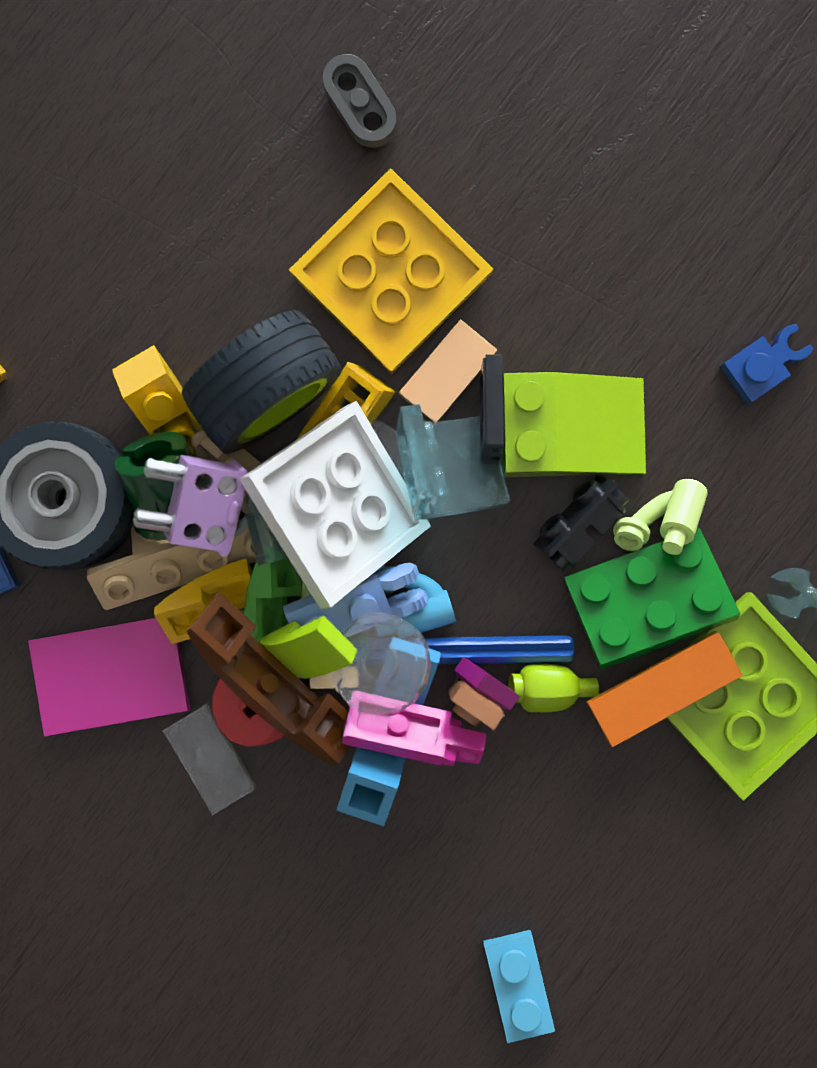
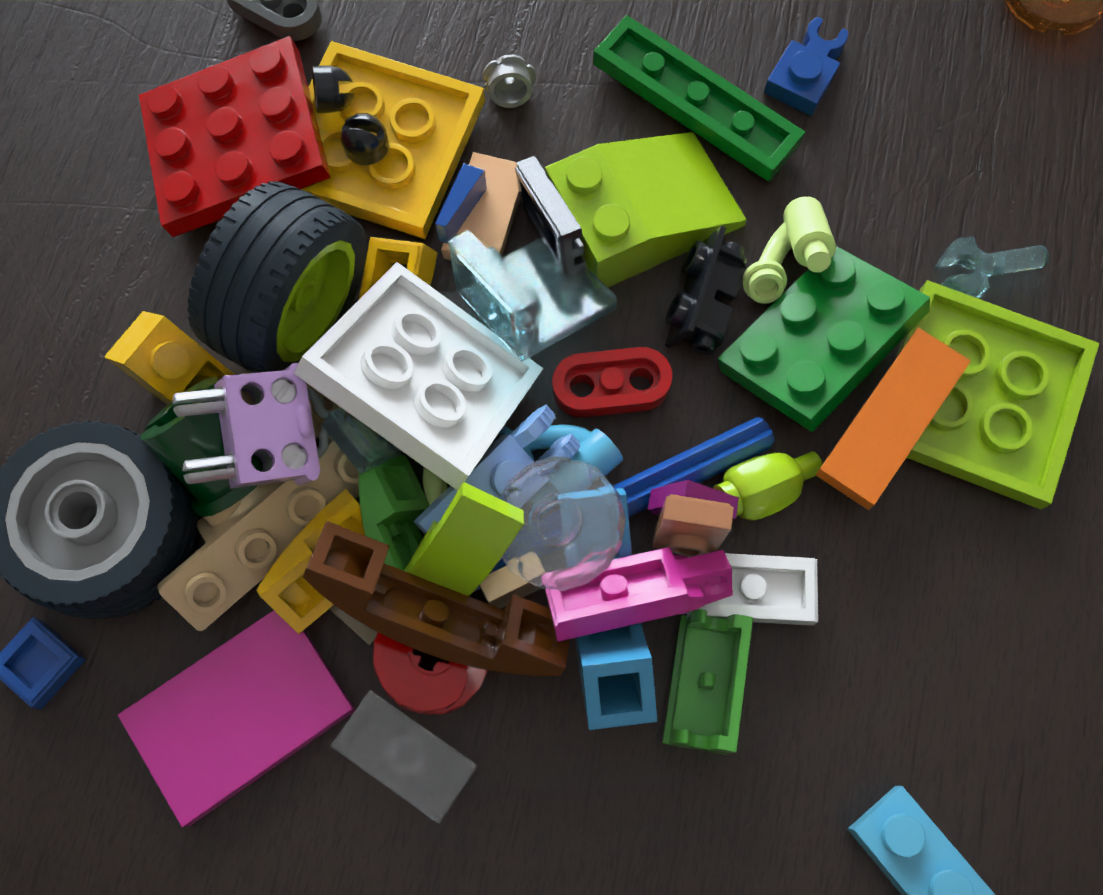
camera: 25 degrees left, 15 degrees down
none -> red plate [139,36,331,237]
none -> black hinge [312,65,354,113]
none -> black hinge [341,113,389,165]
none -> blue piece [435,163,487,244]
none -> light grey plate [483,55,536,108]
none -> red plate [552,347,672,418]
none -> green plate [593,15,805,182]
none -> bright green hinge [662,609,753,755]
none -> white hinge [678,552,818,626]

